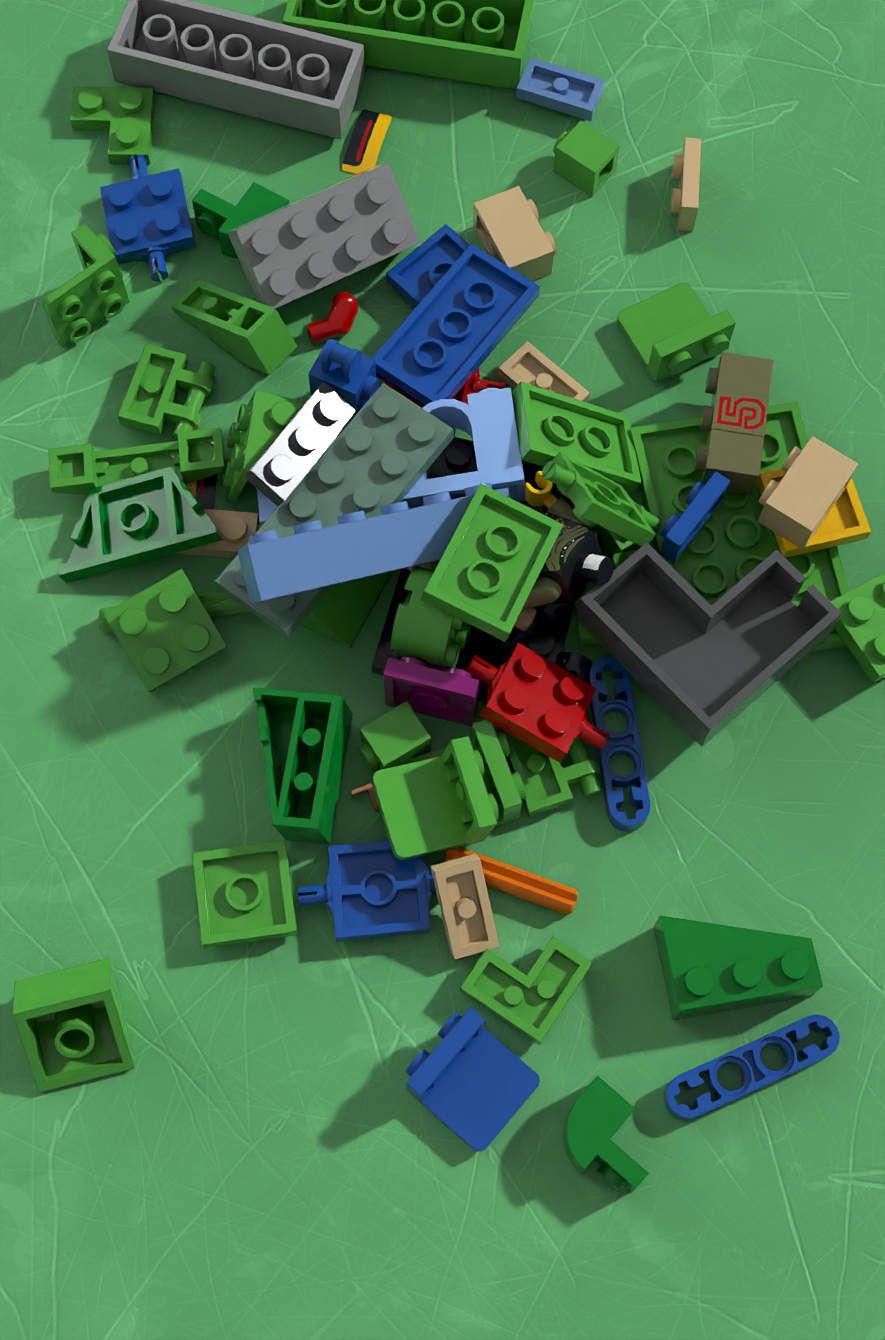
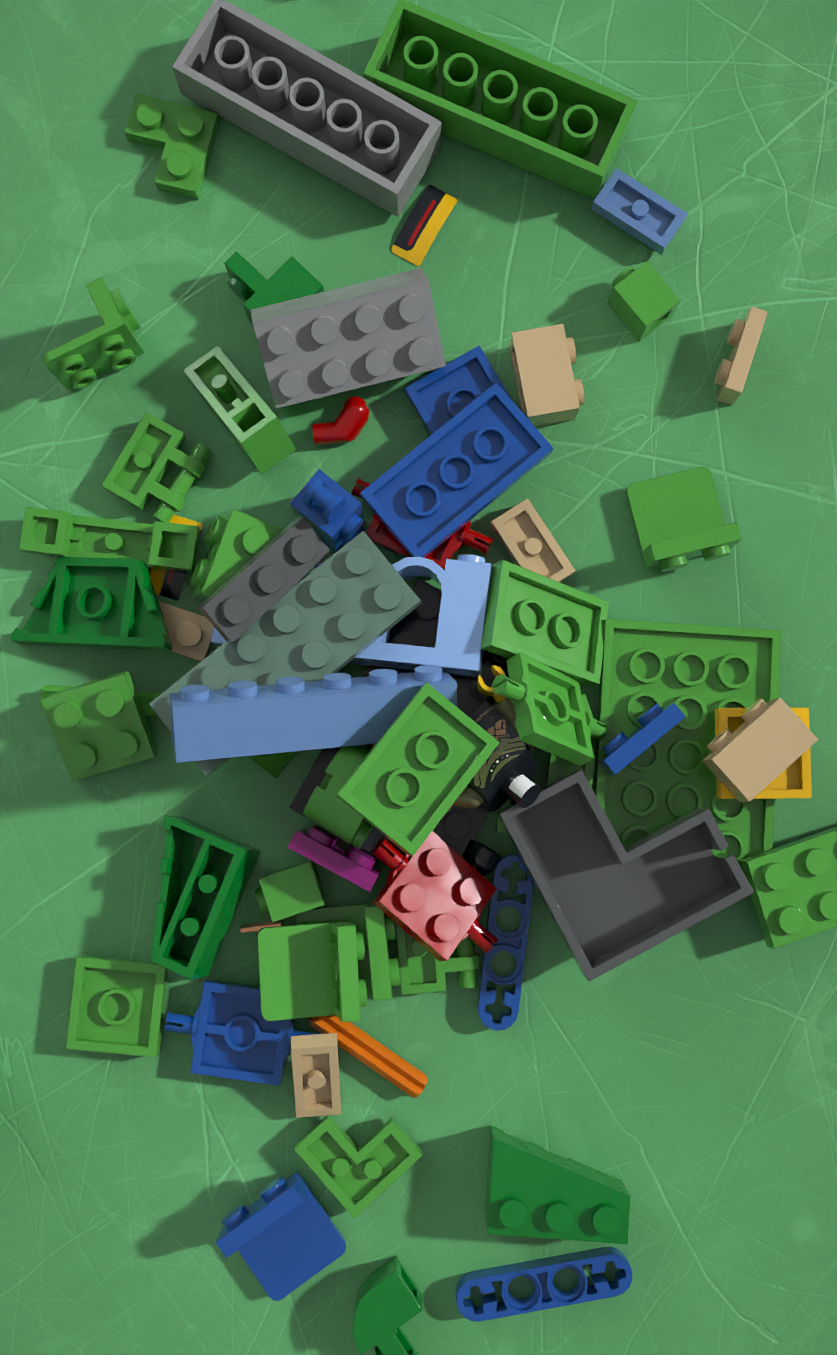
camera: 15 degrees right, 15 degrees up
blue plate [100,155,196,281] -> none
olive brick [694,352,774,495] -> none

